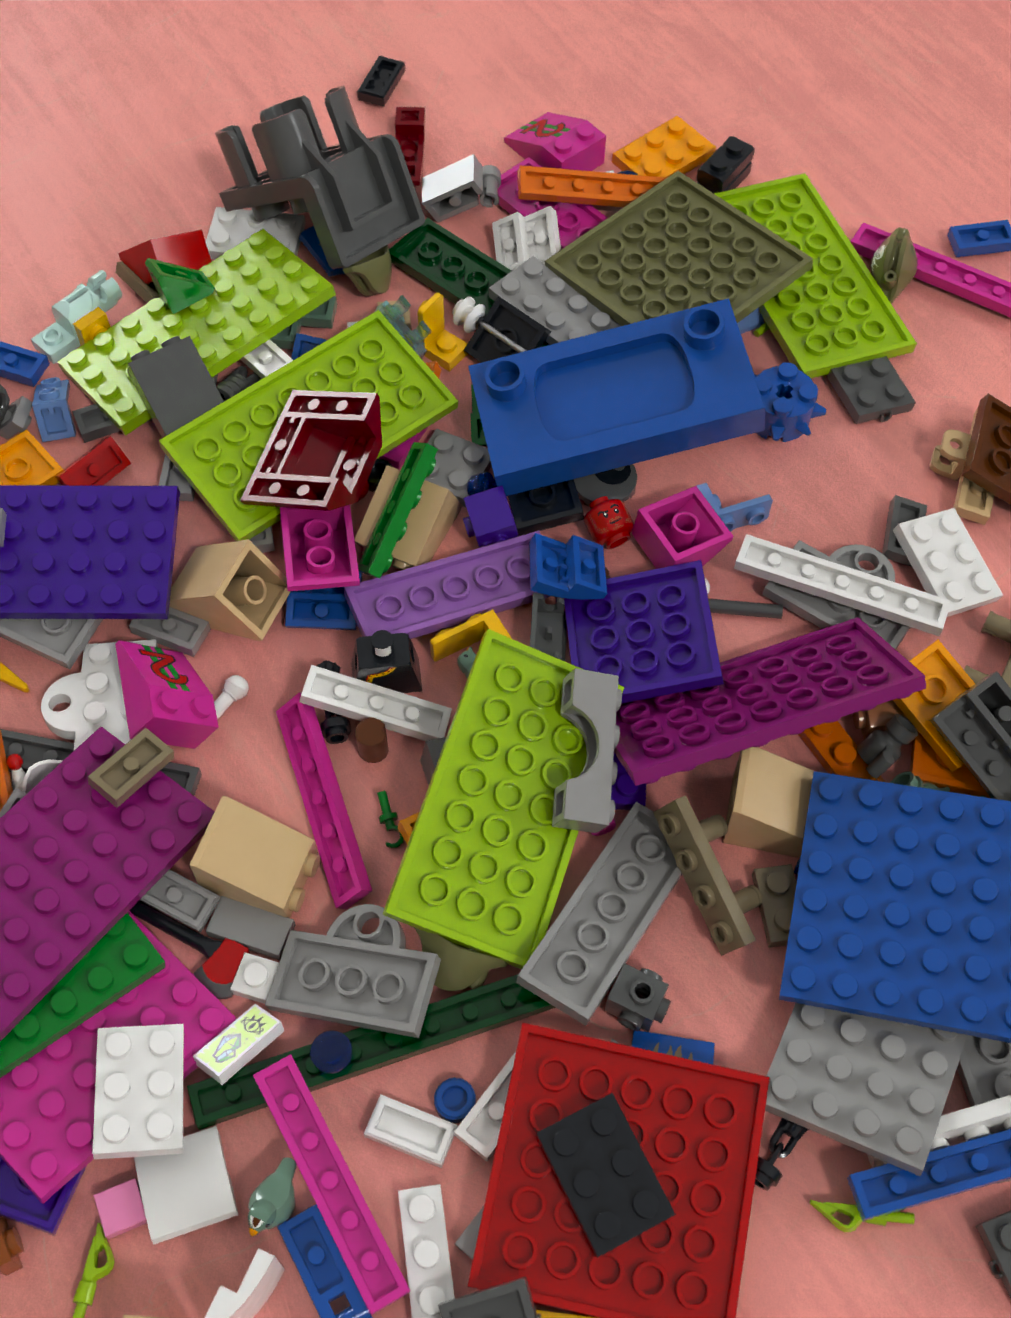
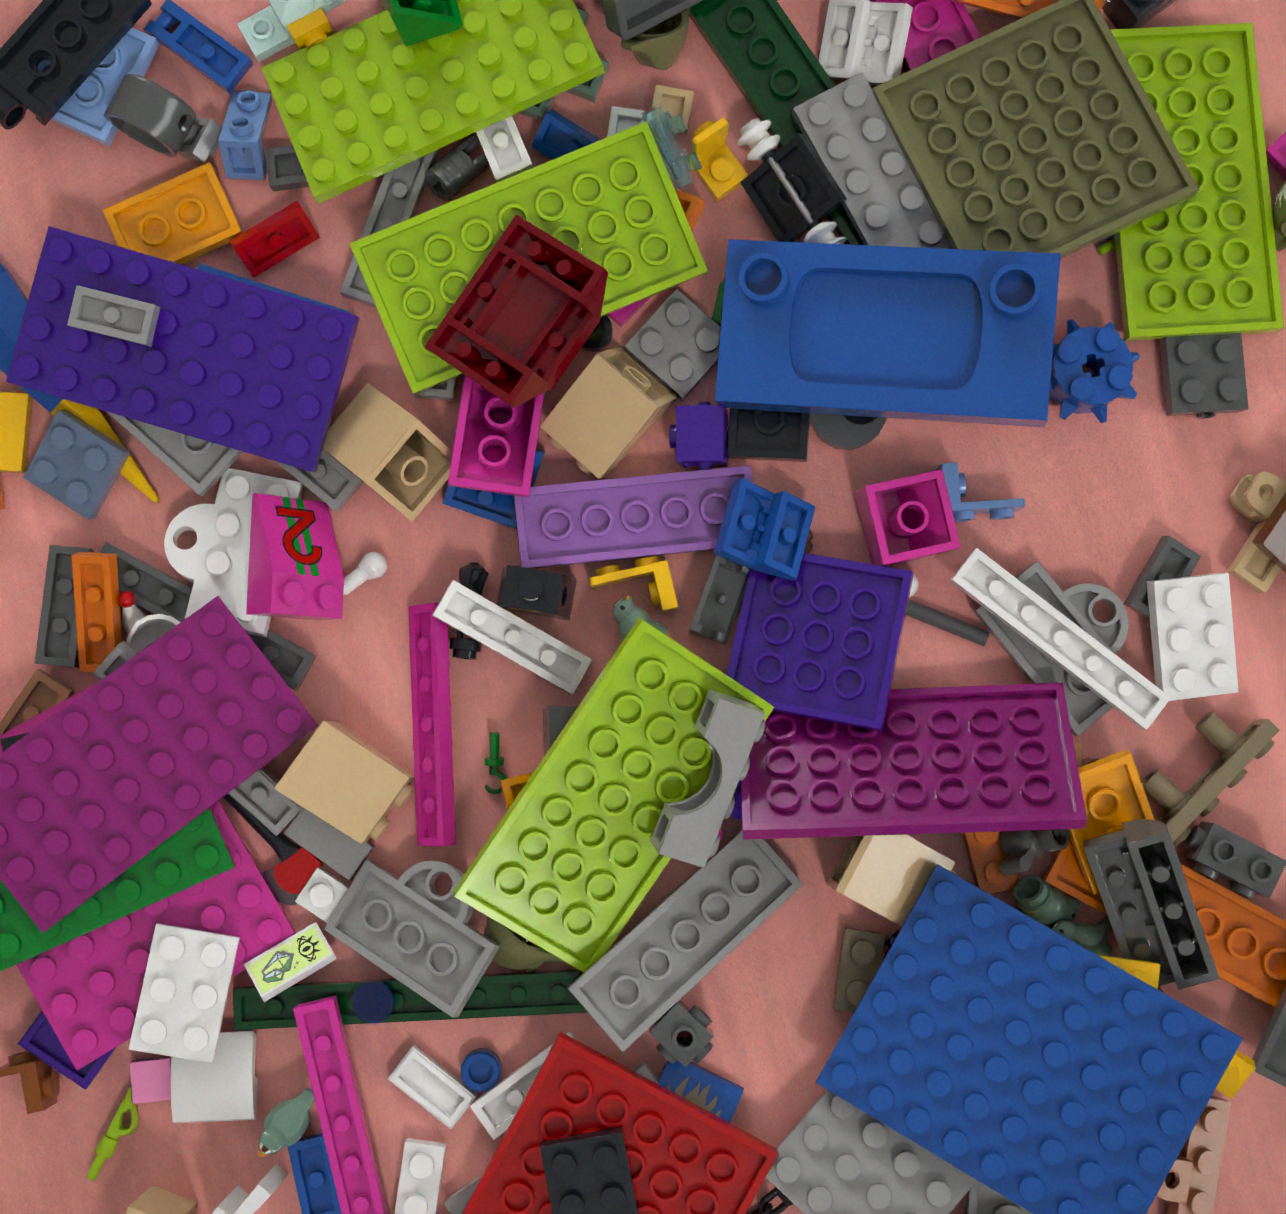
camera: 20 degrees right, 25 degrees up
dark tan plate [88,728,174,808] -> none
dark grey brick [127,336,224,438] -> none
reddish brown piece [355,718,389,763] -> none
green plate [358,442,438,578] -> none
clear blue plate [467,472,497,496] -> none
red head [584,496,634,549] -> none
dark tan plate [653,796,762,956] -> none

